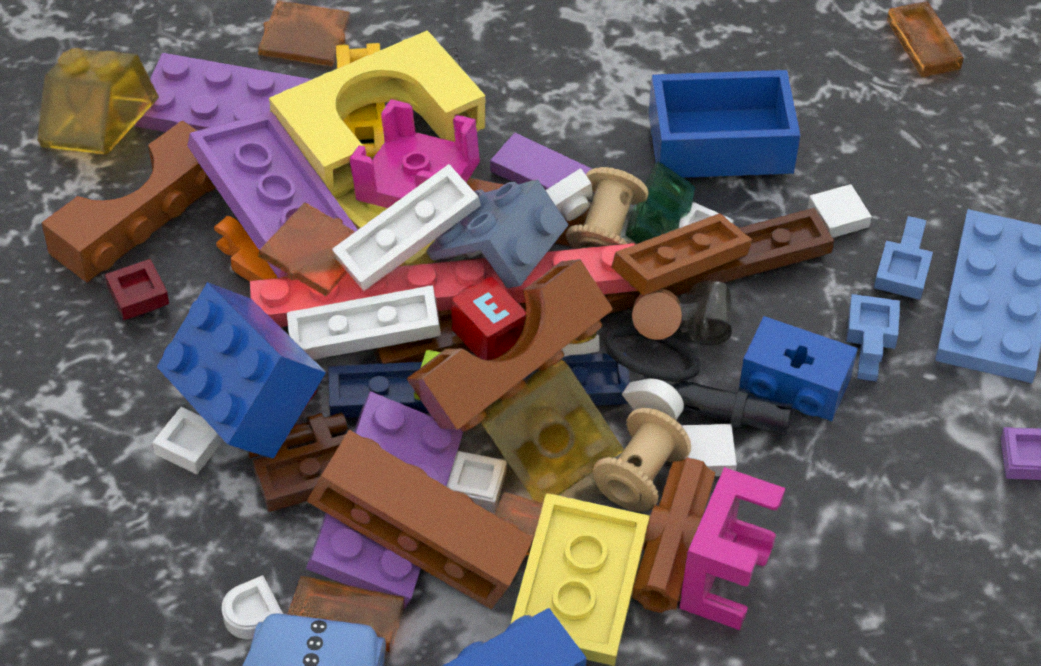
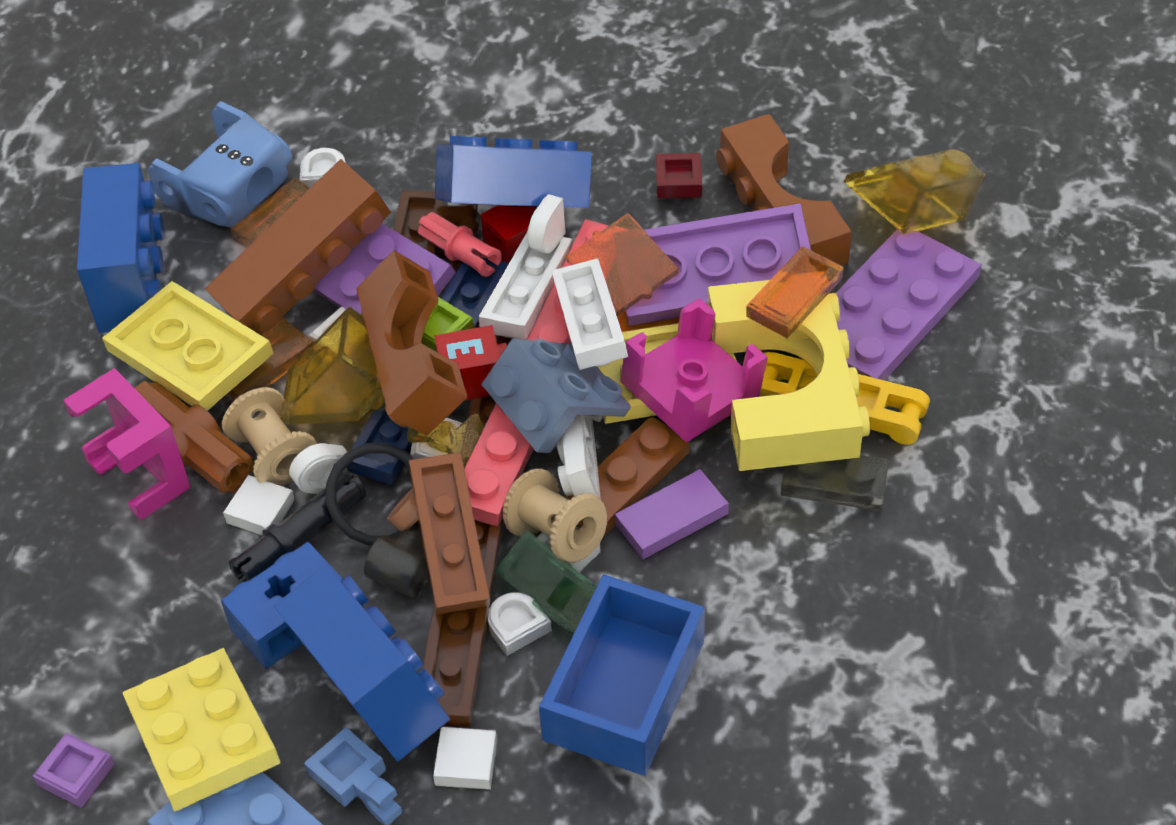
camera: 120 degrees right, 0 degrees up
clear orange piece [258,0,350,66] -> none
medium blue plate [846,294,900,382] -> none
none -> light yellow plate [122,648,280,812]
none -> blue piece [274,565,450,762]
none -> coral axle [418,212,501,277]
none -> white tile [527,194,566,254]
none -> clear orange tile [746,246,843,339]

